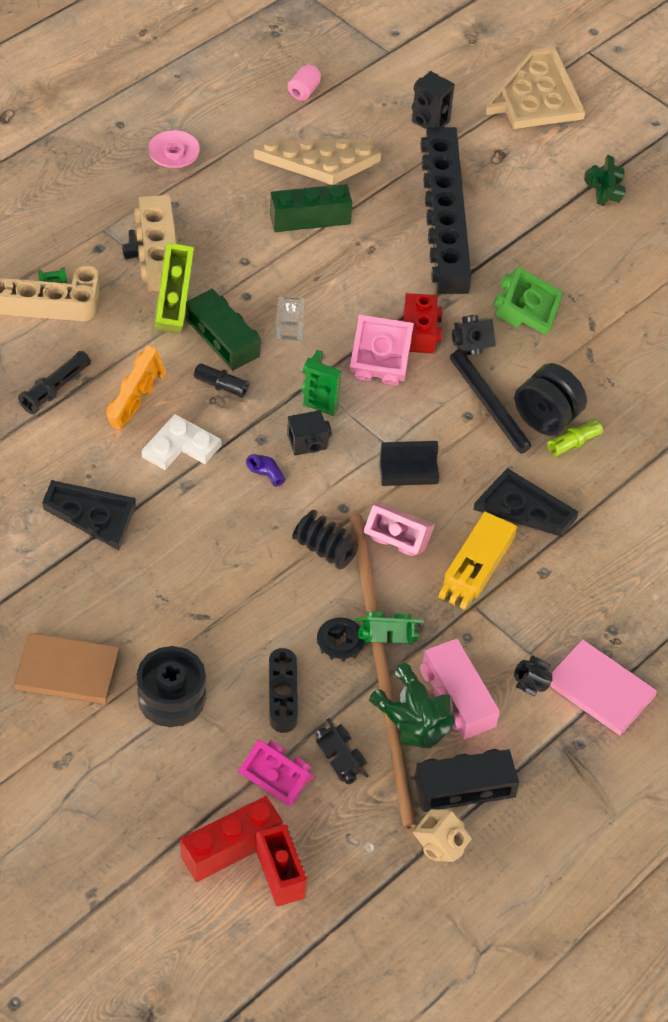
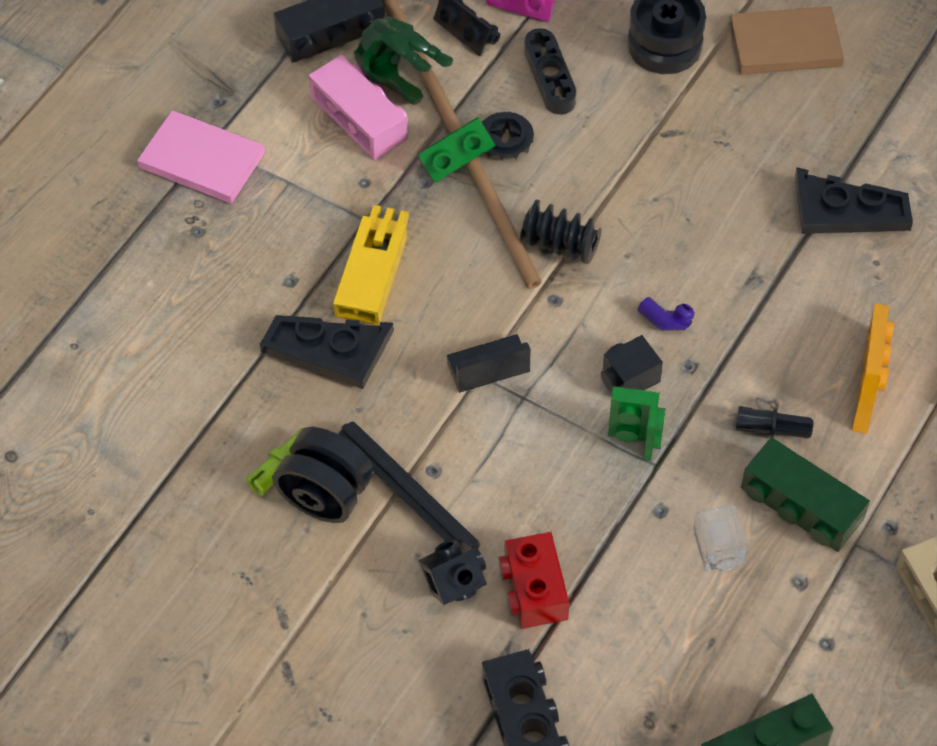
camera: 170 degrees right, 5 degrees up
white plate [142,414,221,470] -> none
lime brick [153,243,194,334] -> none
bright pink plate [350,315,414,385] -> none
bright pink brick [363,502,435,556] -> none
bright green plate [493,266,563,335] -> none
black gear [514,655,552,696] -> none

